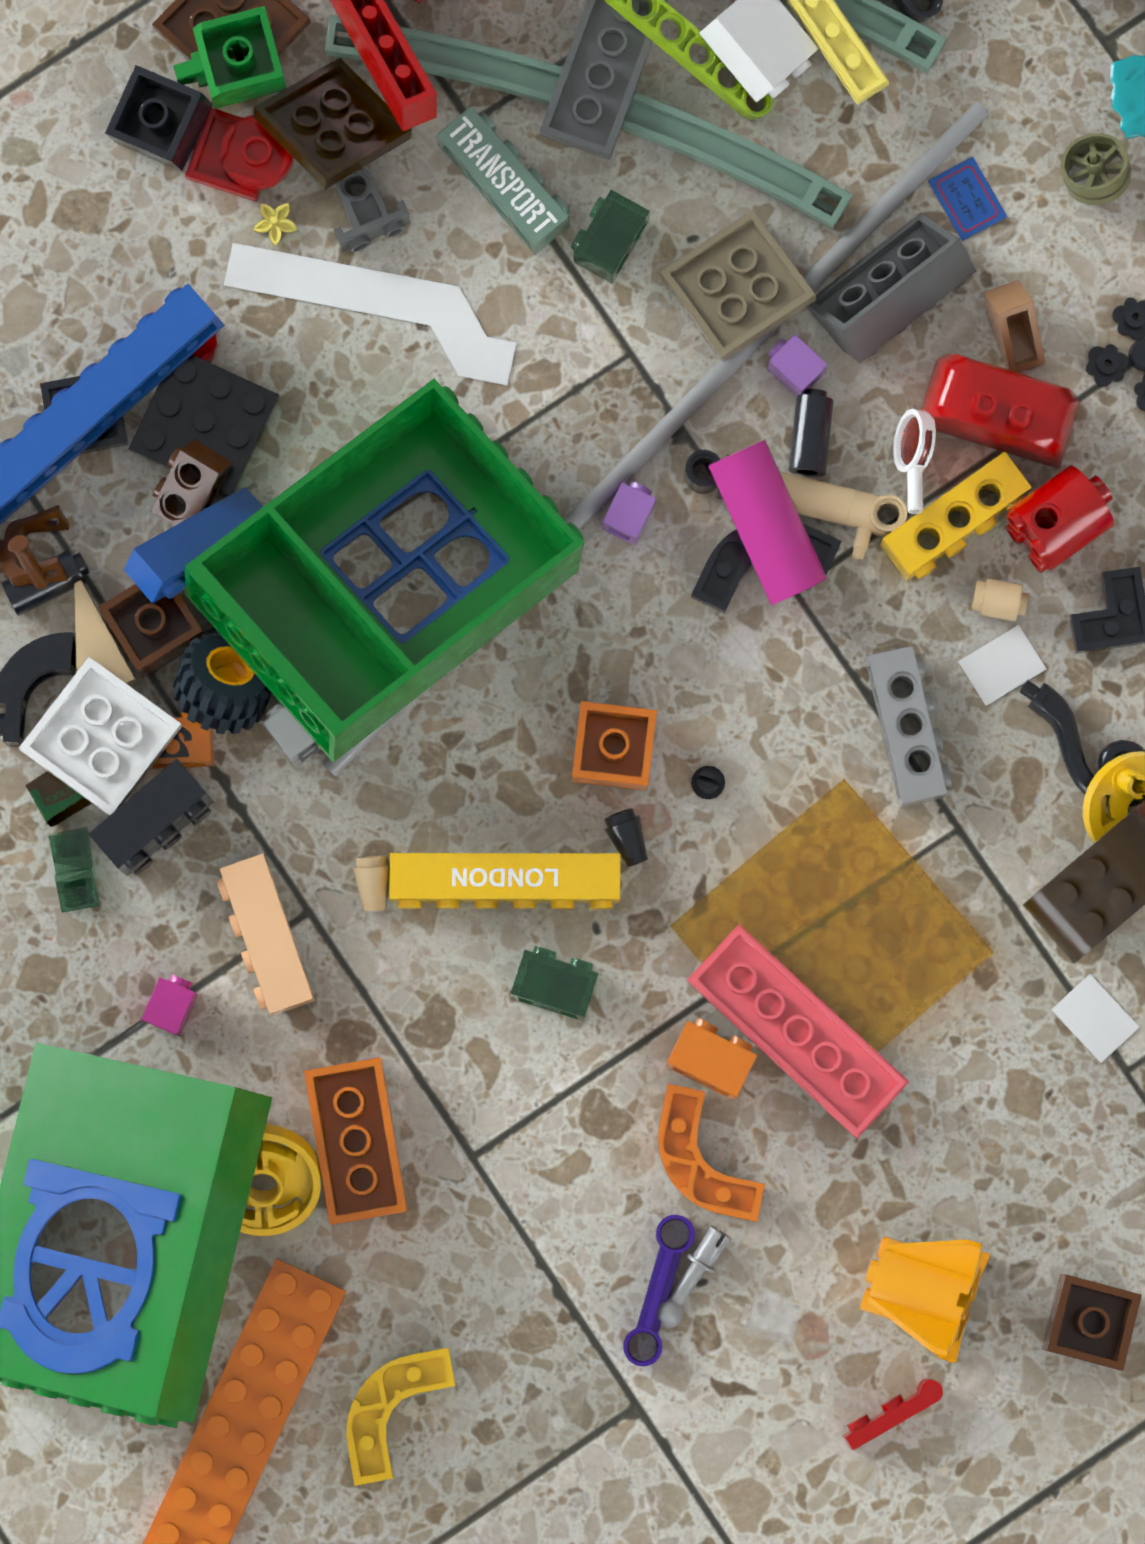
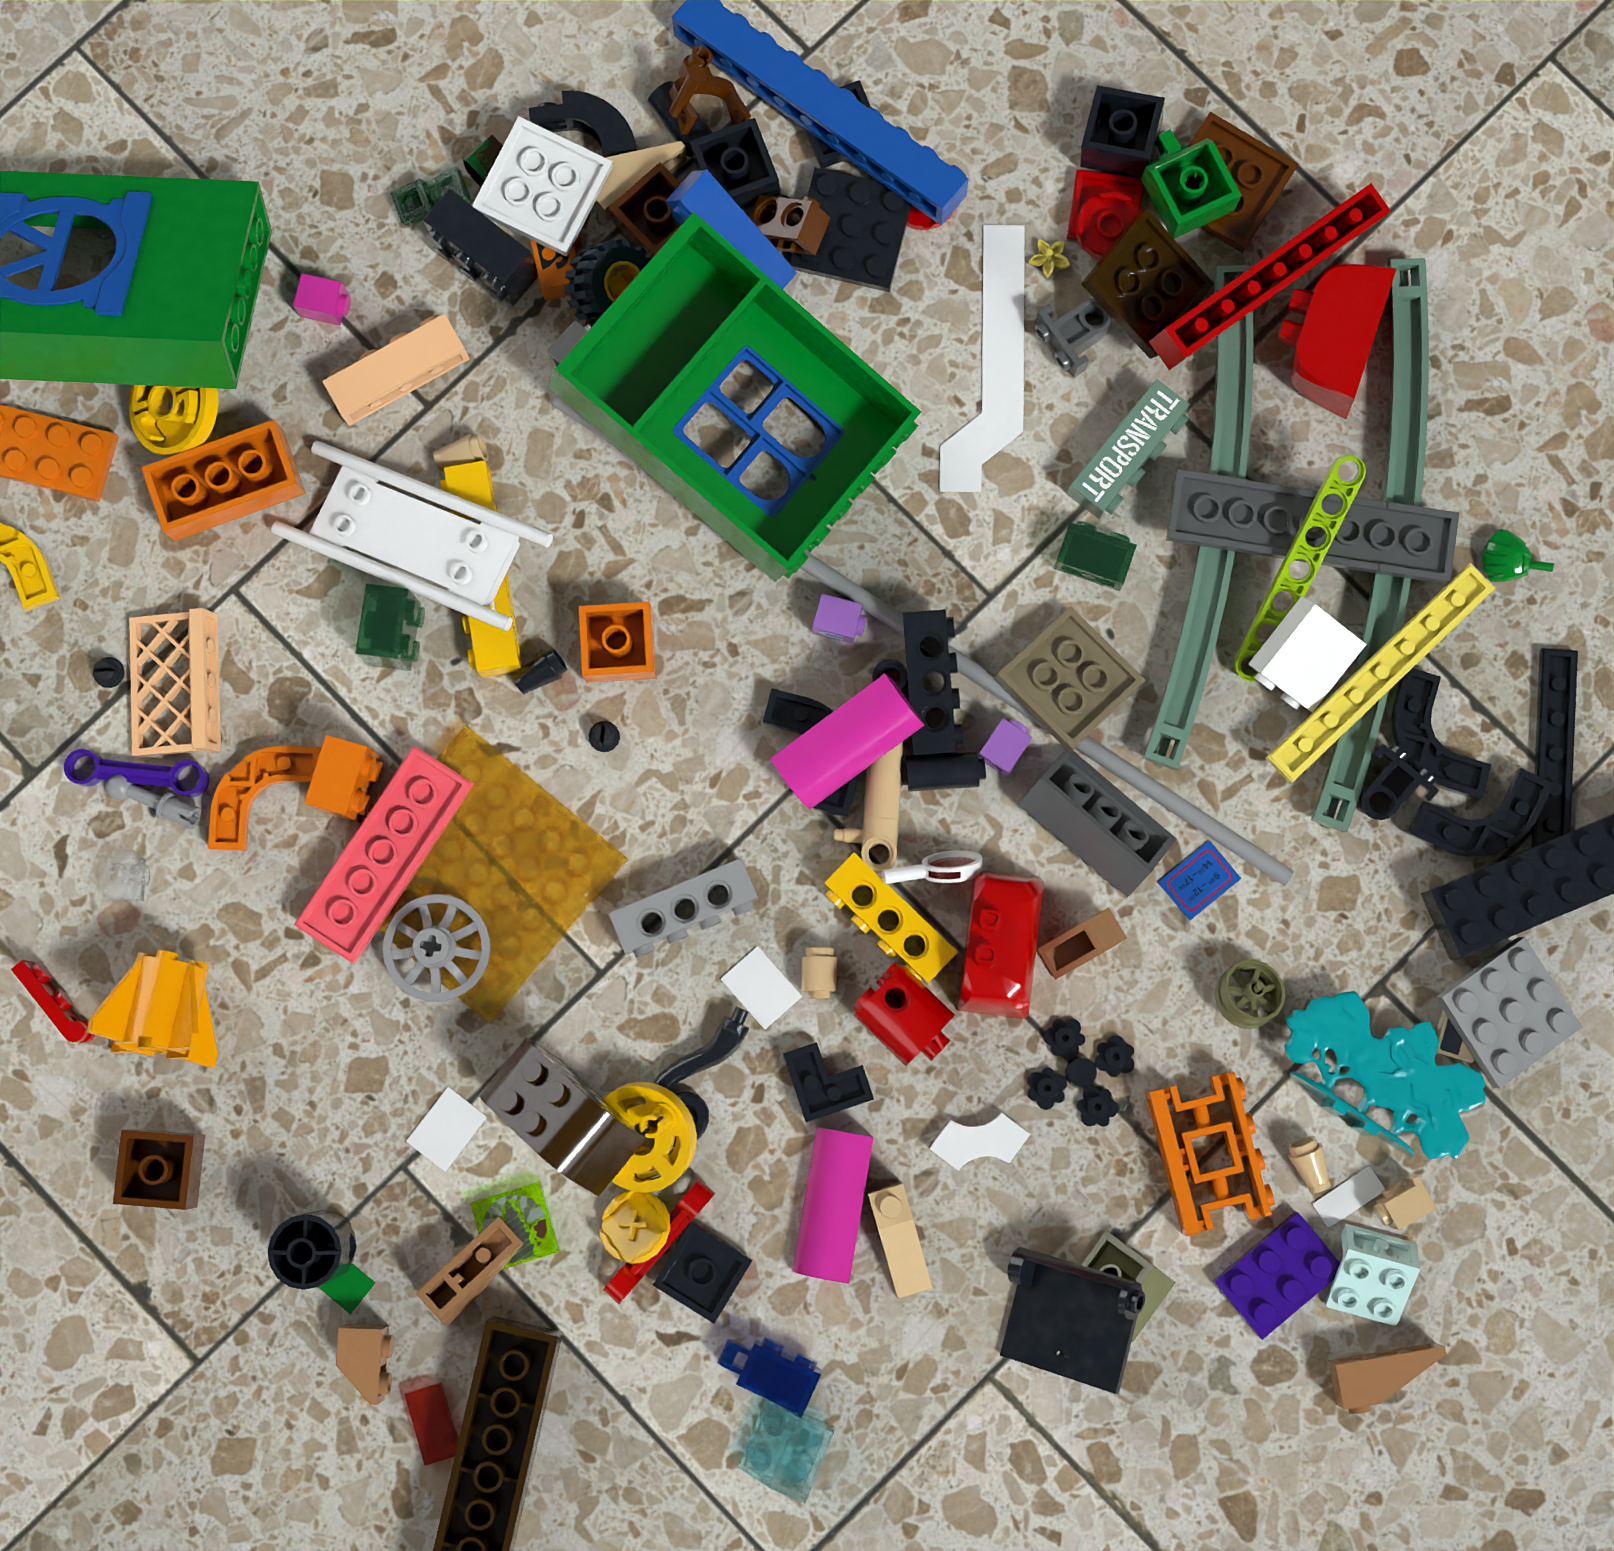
camera: 85 degrees right, 0 degrees up
none -> black piece [93,657,125,688]
none -> light nougat fence [129,608,221,757]
none -> white piece [271,440,553,631]
none -> light grey wheel [383,894,491,1002]
none -> black brick [690,118,780,209]
none -> black brick [903,609,963,755]

